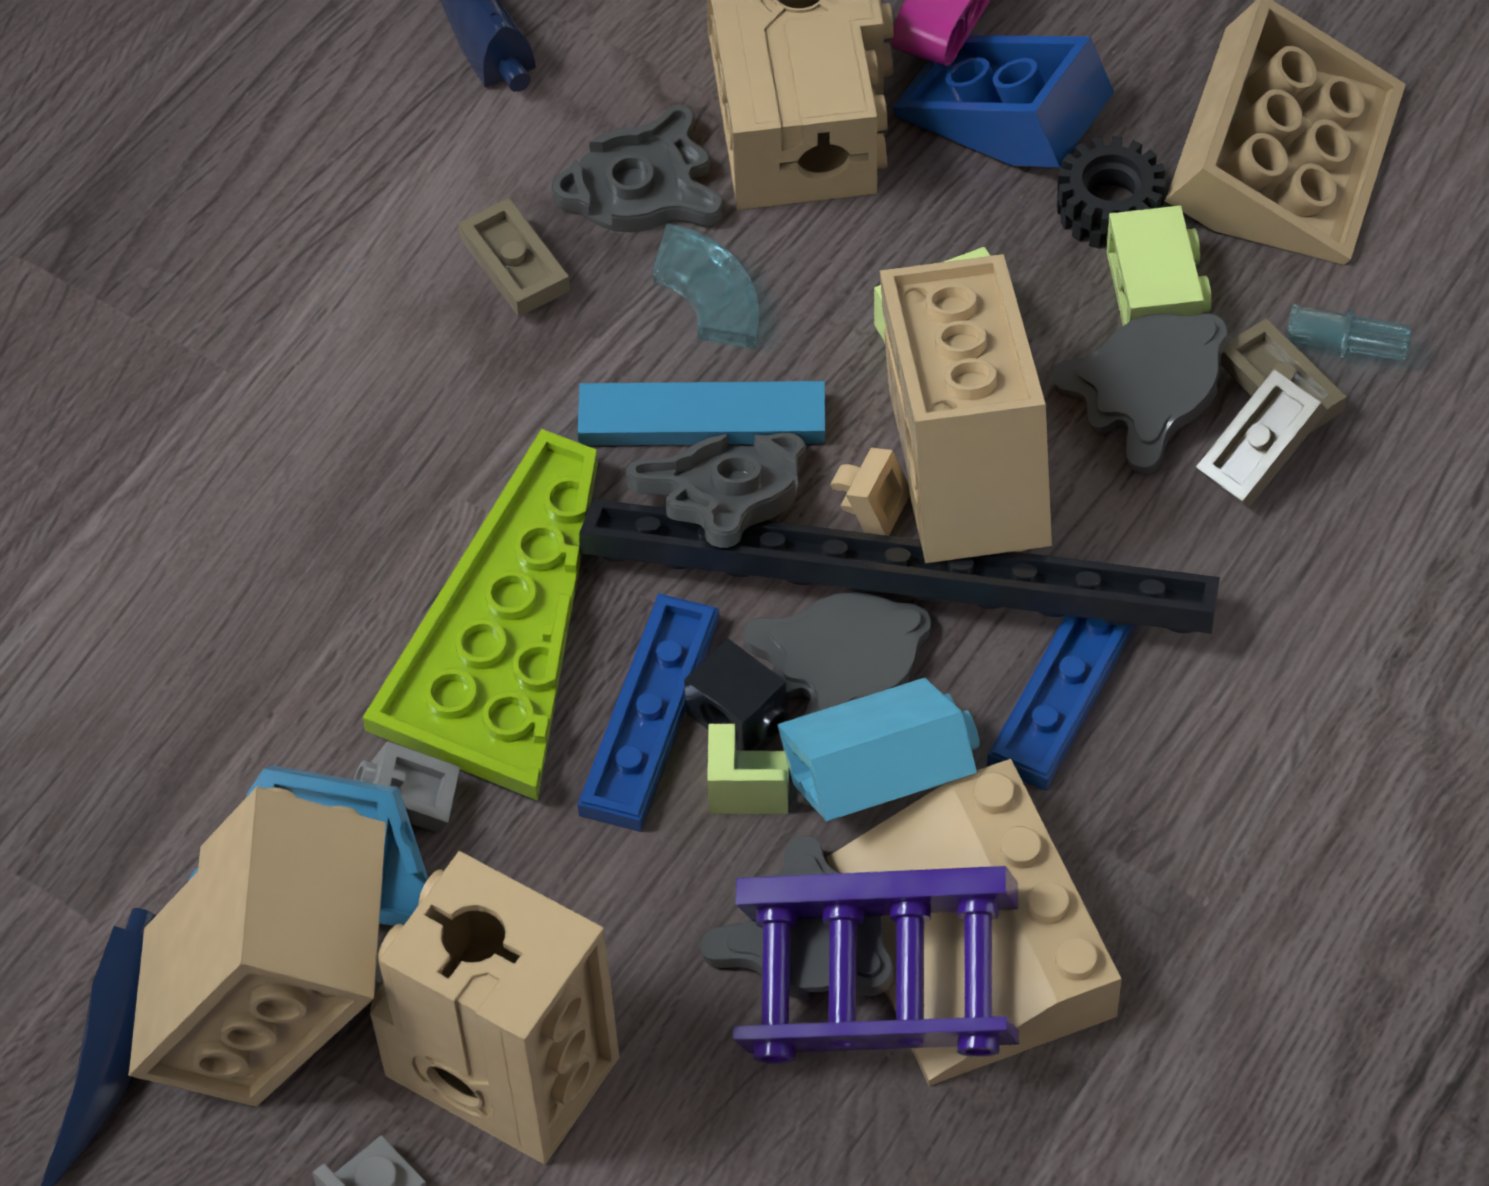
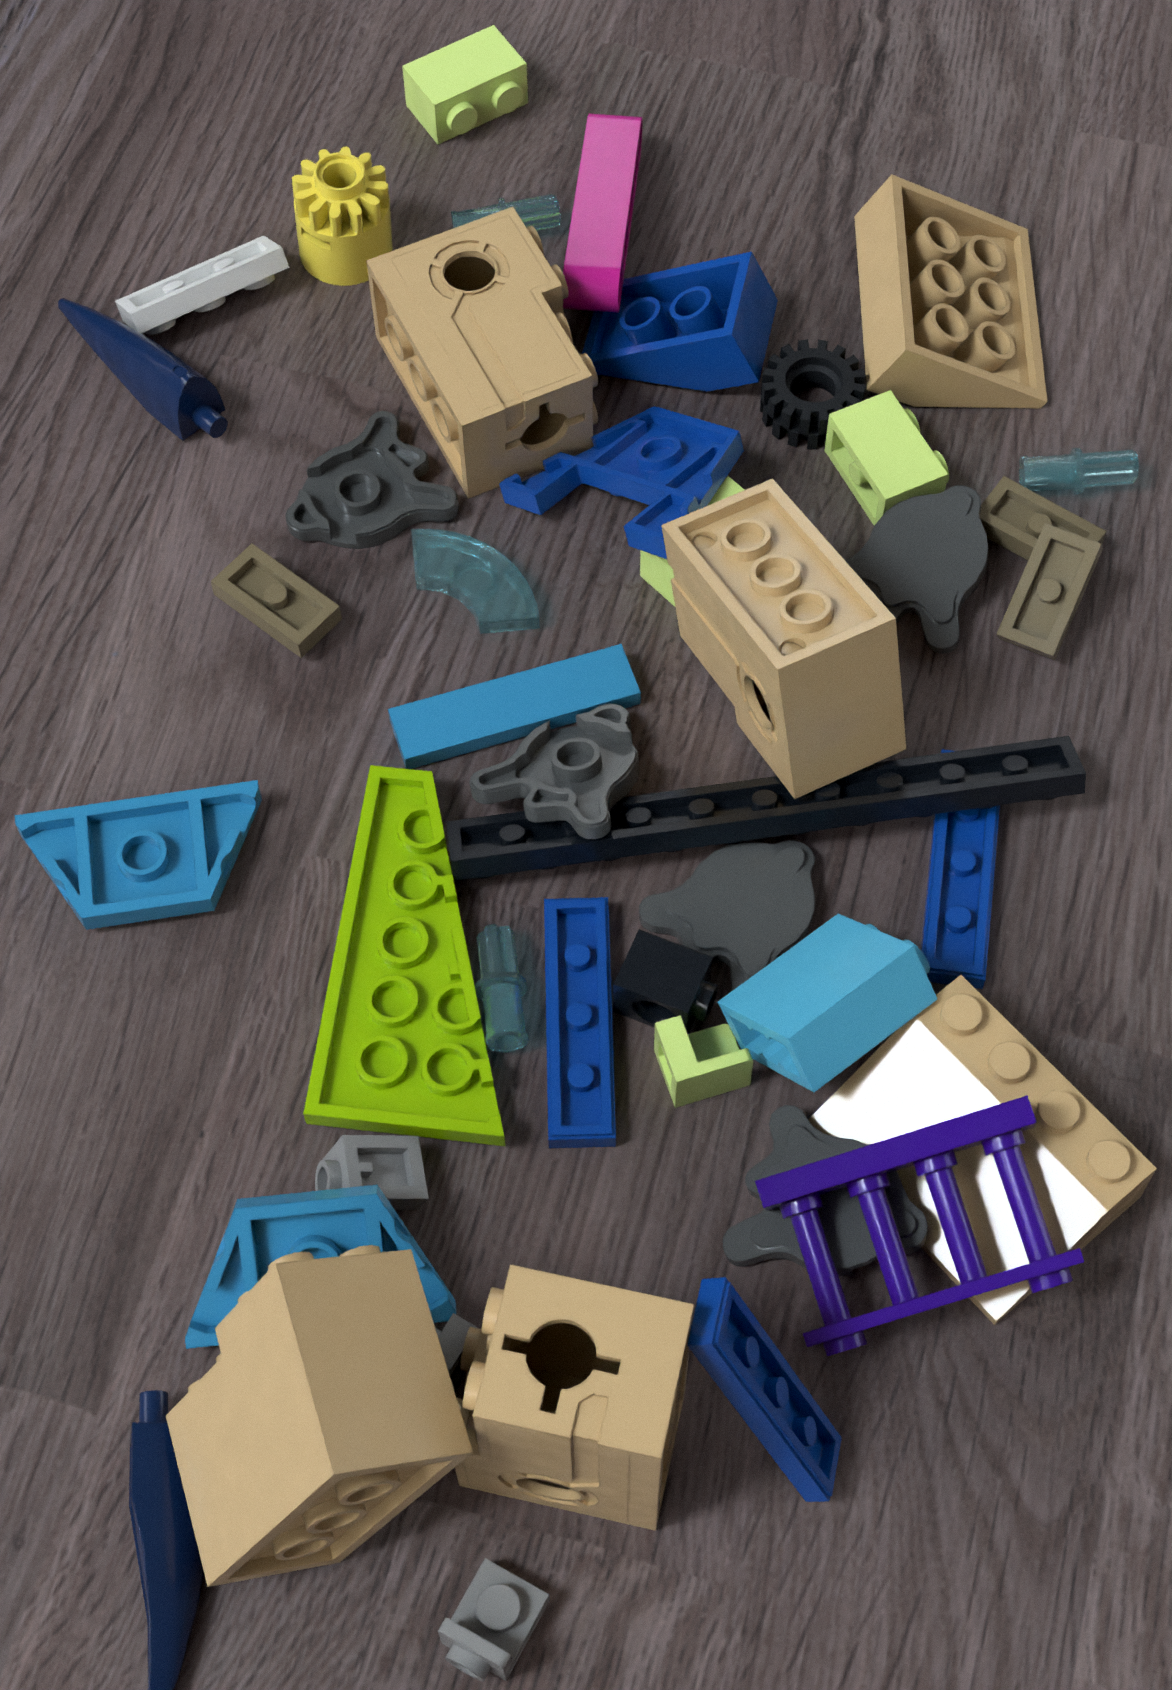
camera: 20 degrees left, 5 degrees up
tan tile [830,448,910,536] -> none
none -> dark azure wing [15,780,262,930]
none -> clear light blue axle [475,924,529,1053]
none -> blue wing [499,406,744,559]
none -> blue tile [687,1277,842,1502]

